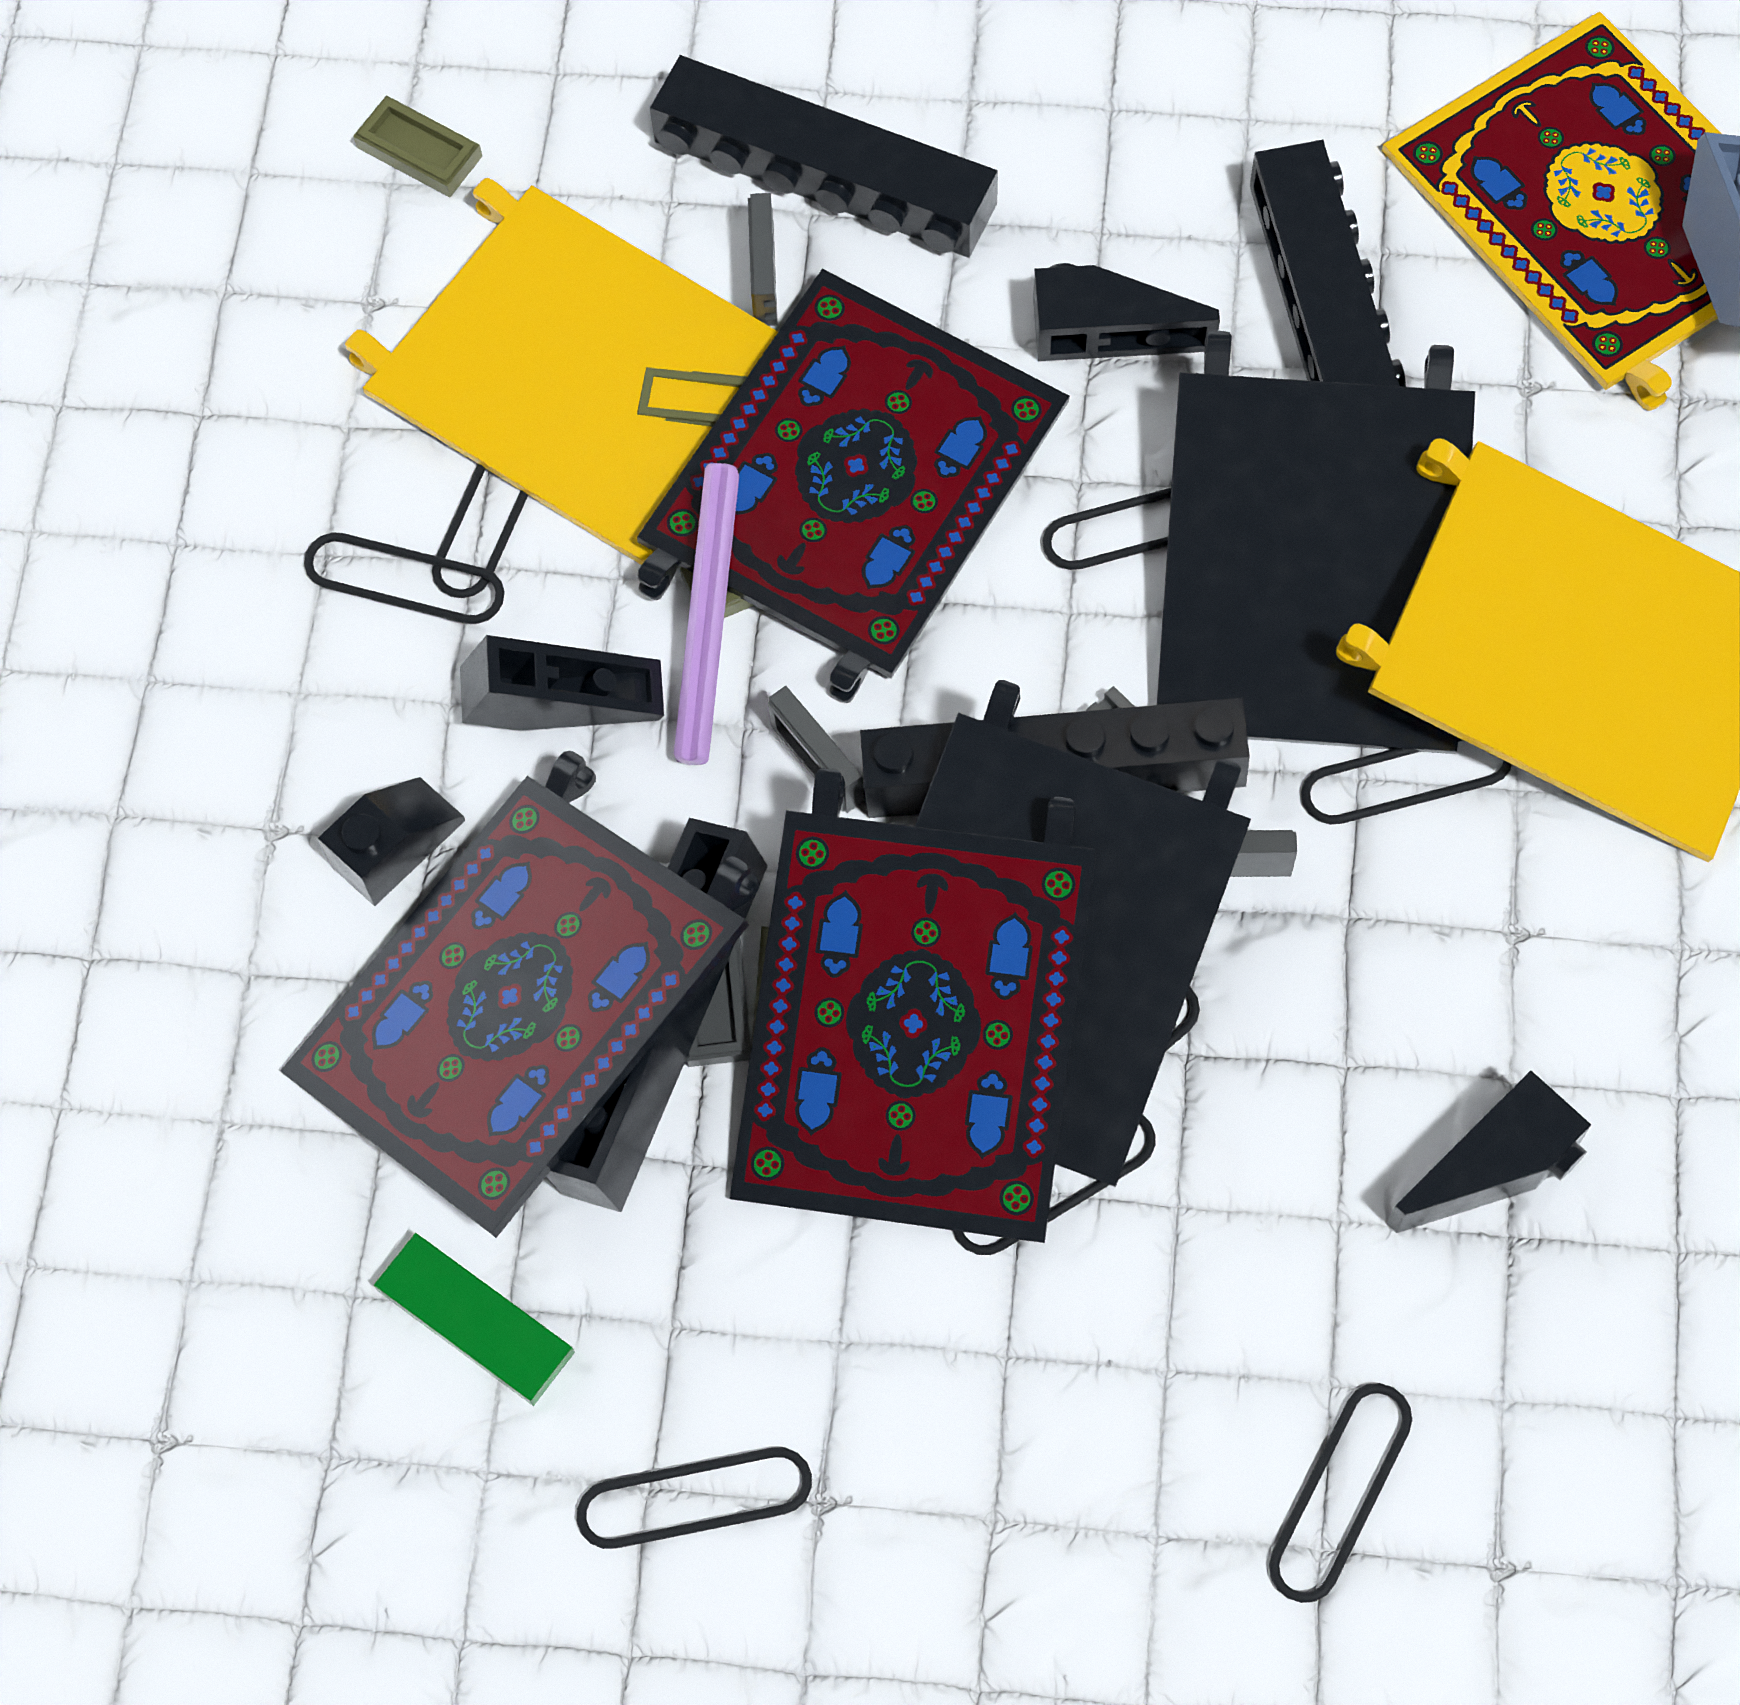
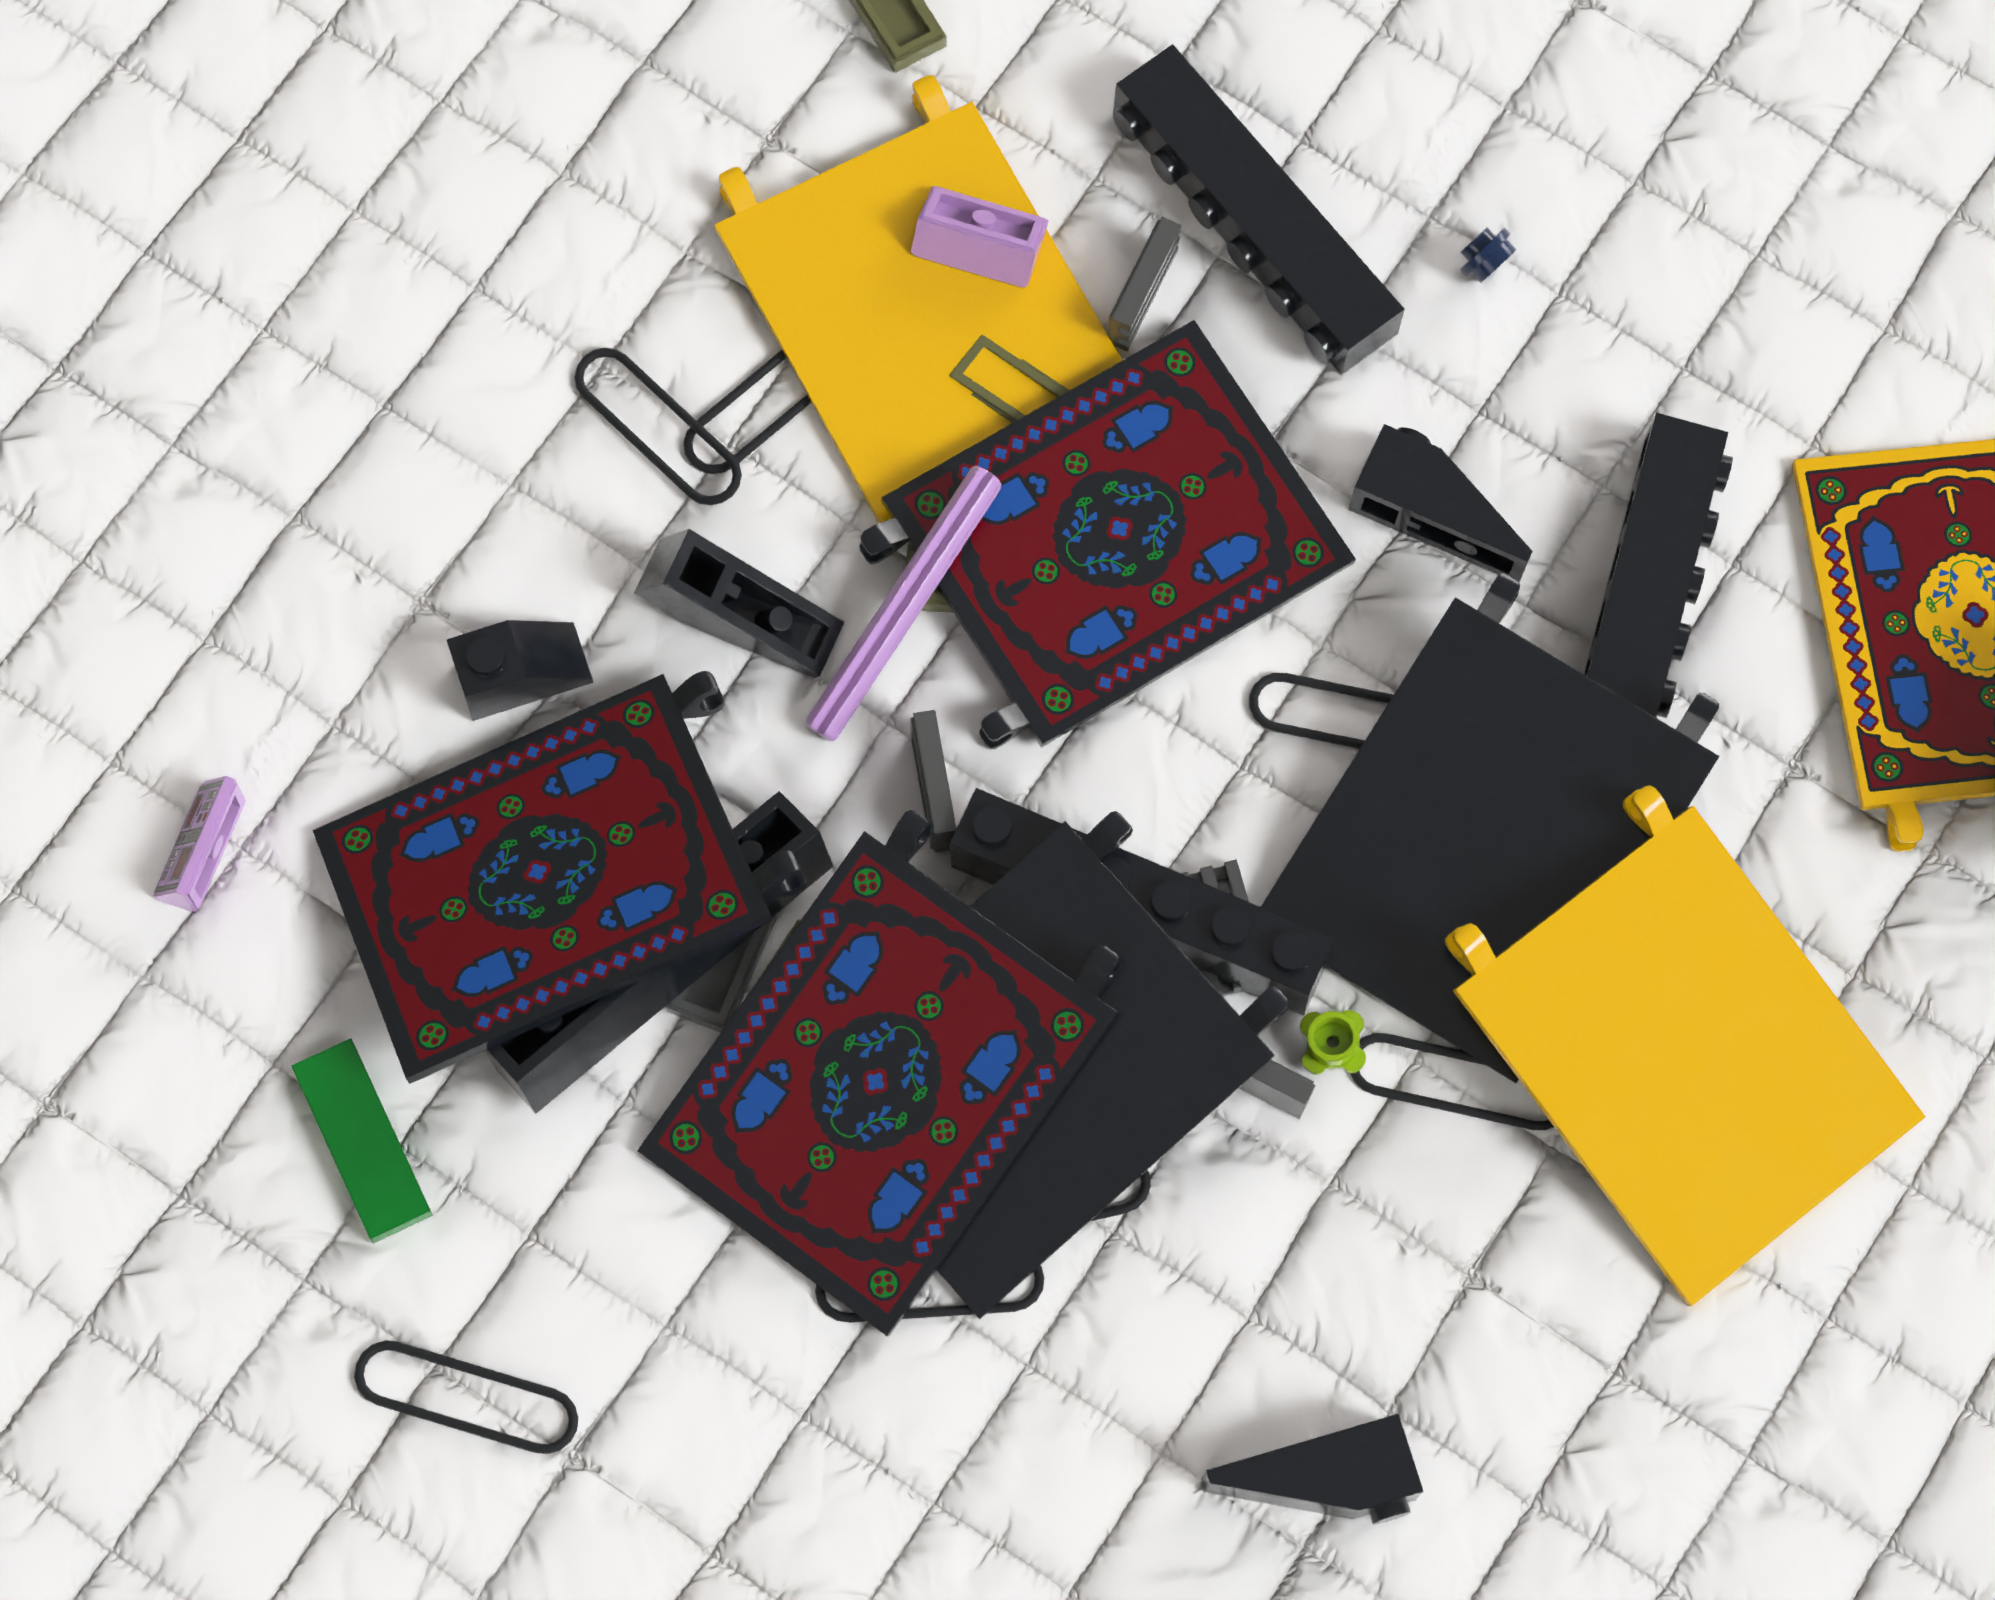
camera: 20 degrees right, 5 degrees up
none -> lavender slope [153,776,246,913]
none -> lavender slope [911,186,1049,287]
none -> lime plate [1300,1010,1366,1075]
none -> dark blue plate [1460,227,1517,283]

